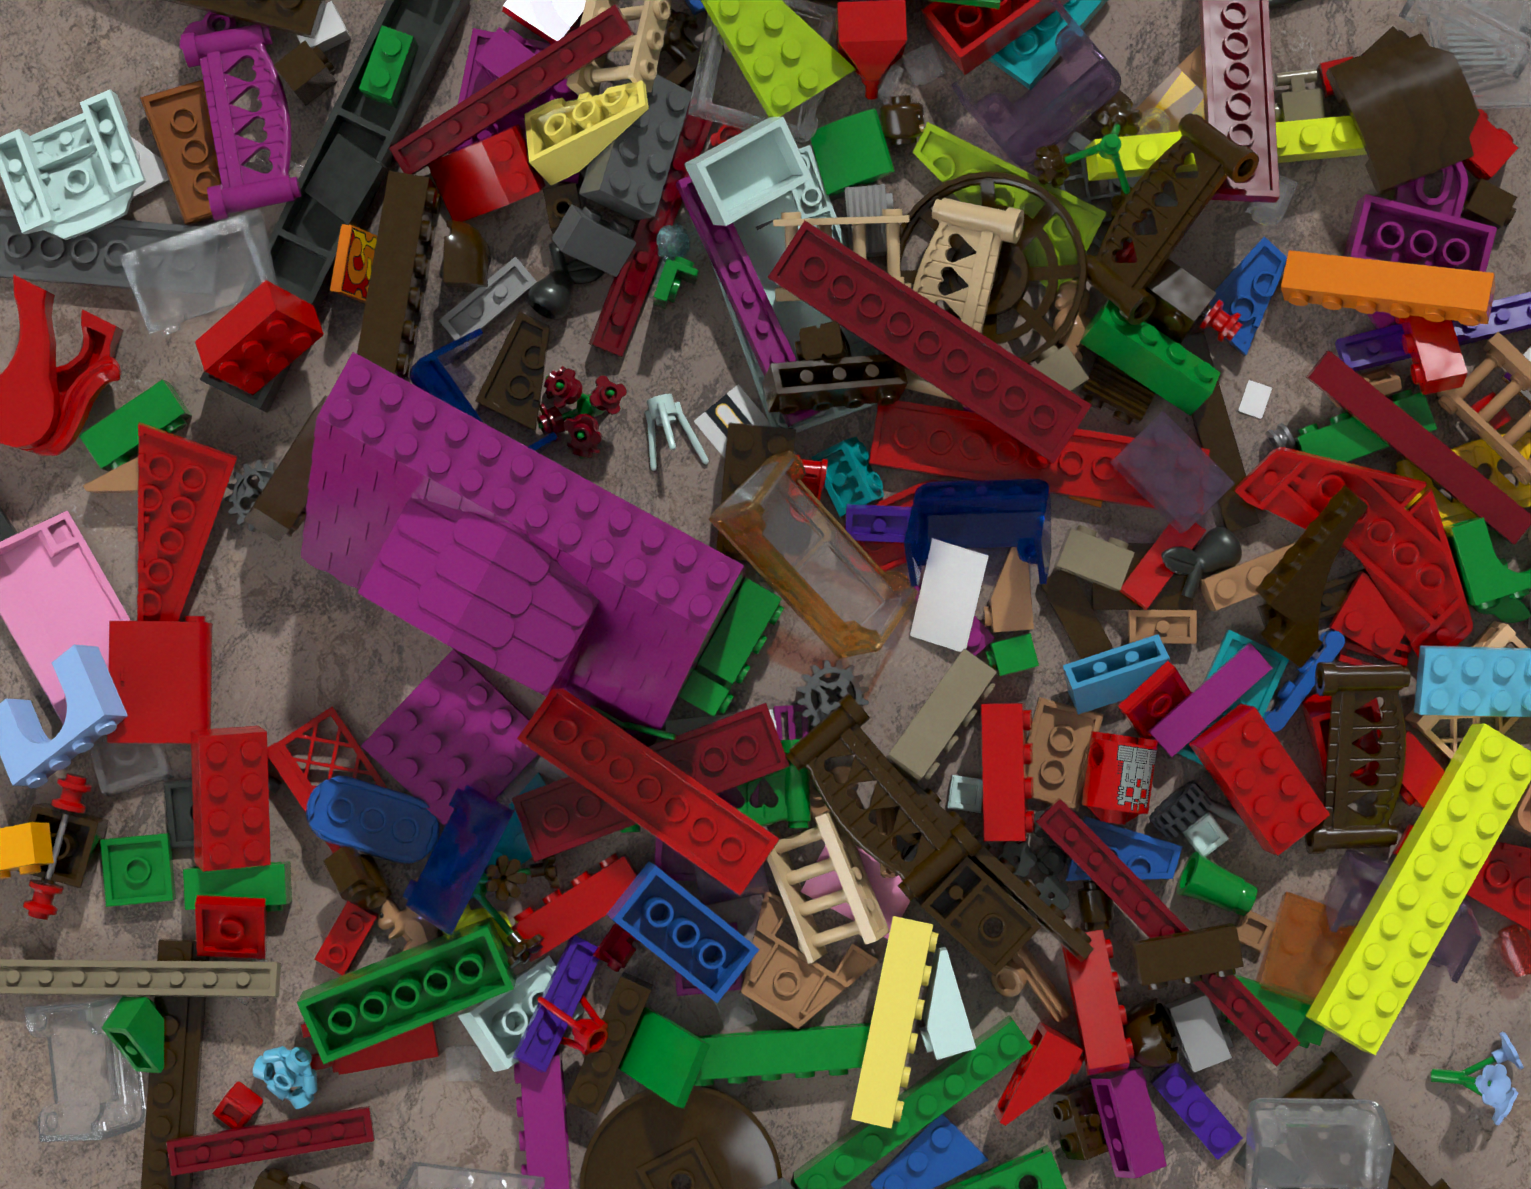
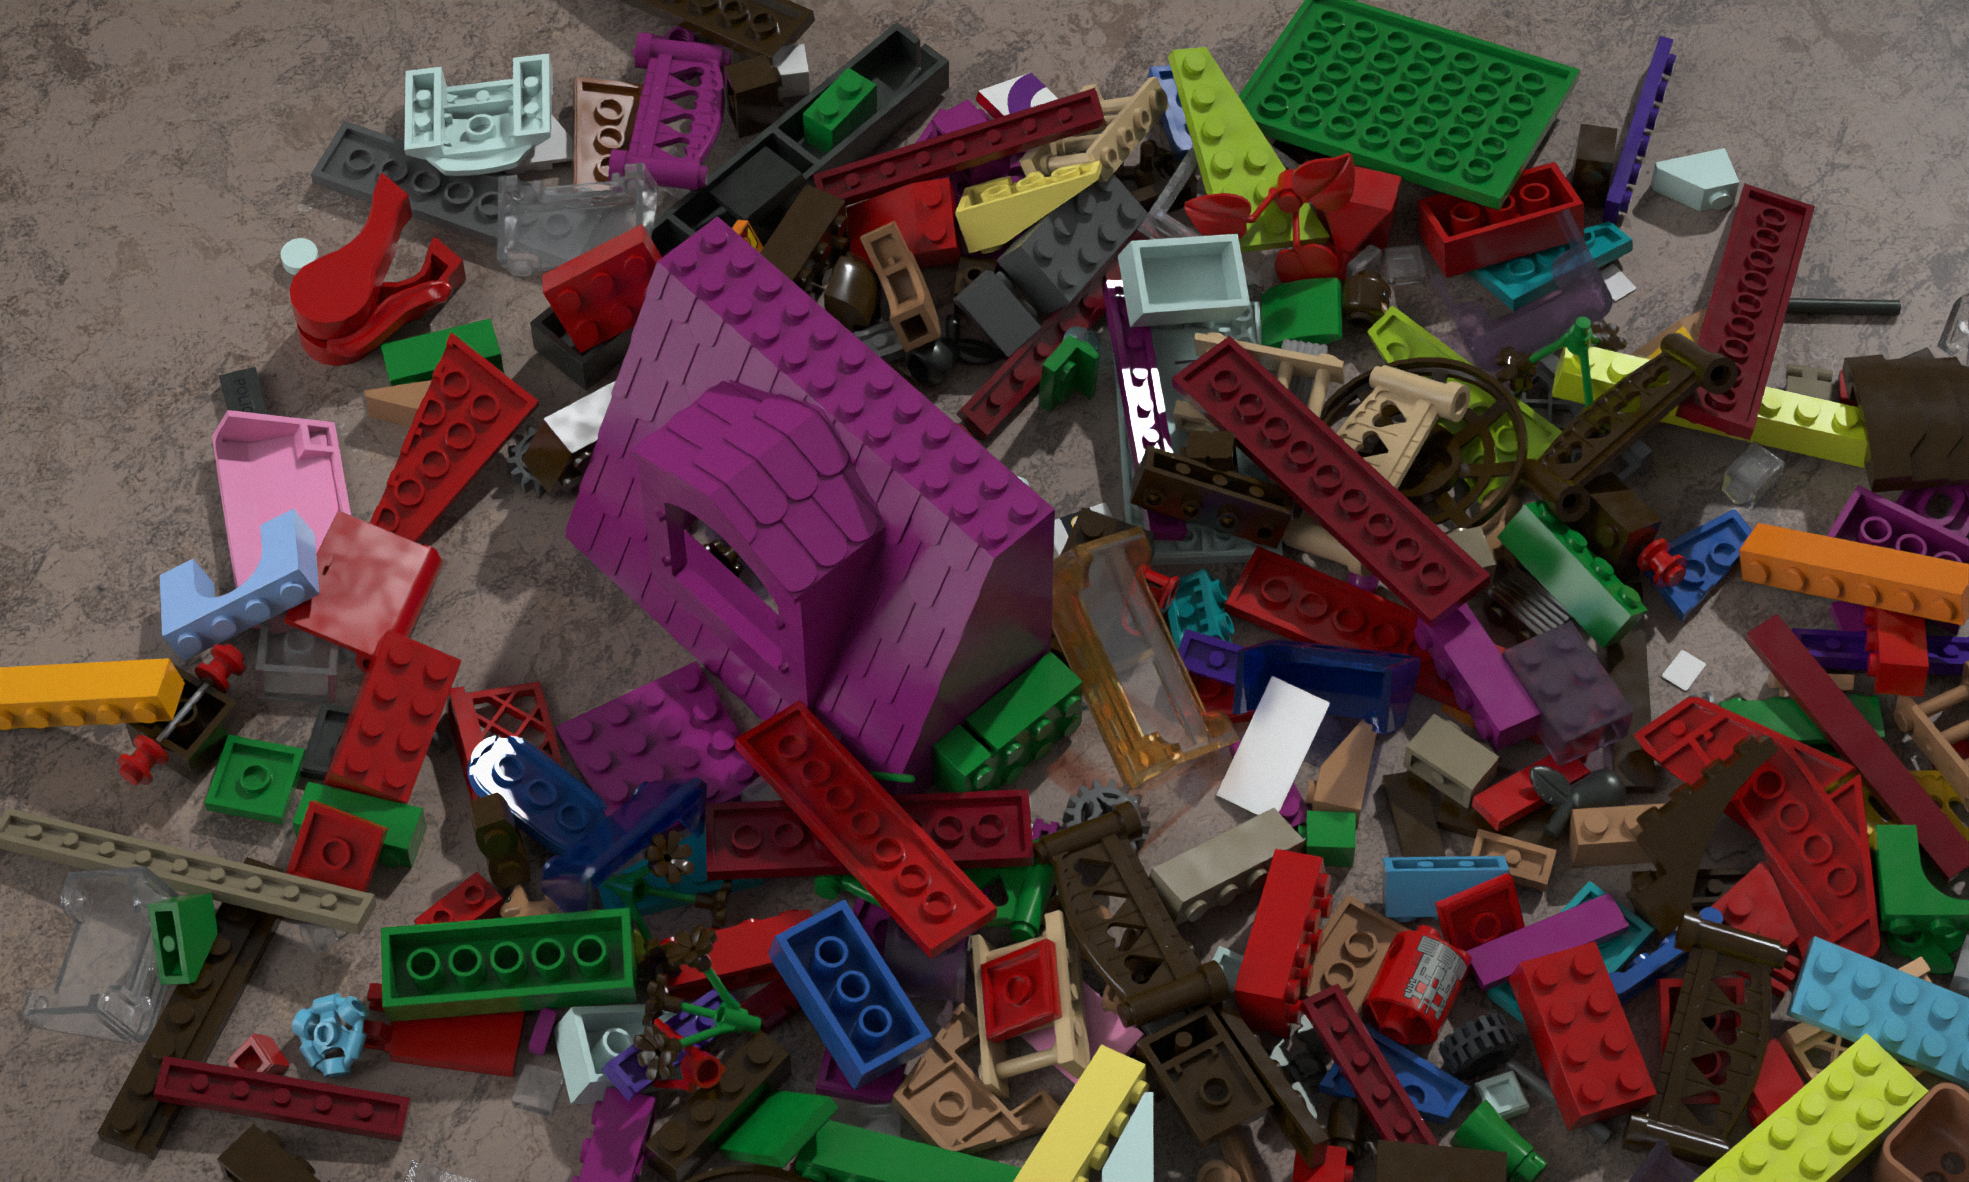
camera: 20 degrees right, 30 degrees down
none -> magenta tile [528,1007,558,1056]
none -> dark brown plant [633,924,761,1081]
none -> medium nougat arch [860,221,941,353]
none -> red tile [980,938,1062,1044]
none -> red plant [1184,153,1355,283]
none -> magenta brick [1414,603,1541,752]
none -> white sticker [1593,264,1636,301]

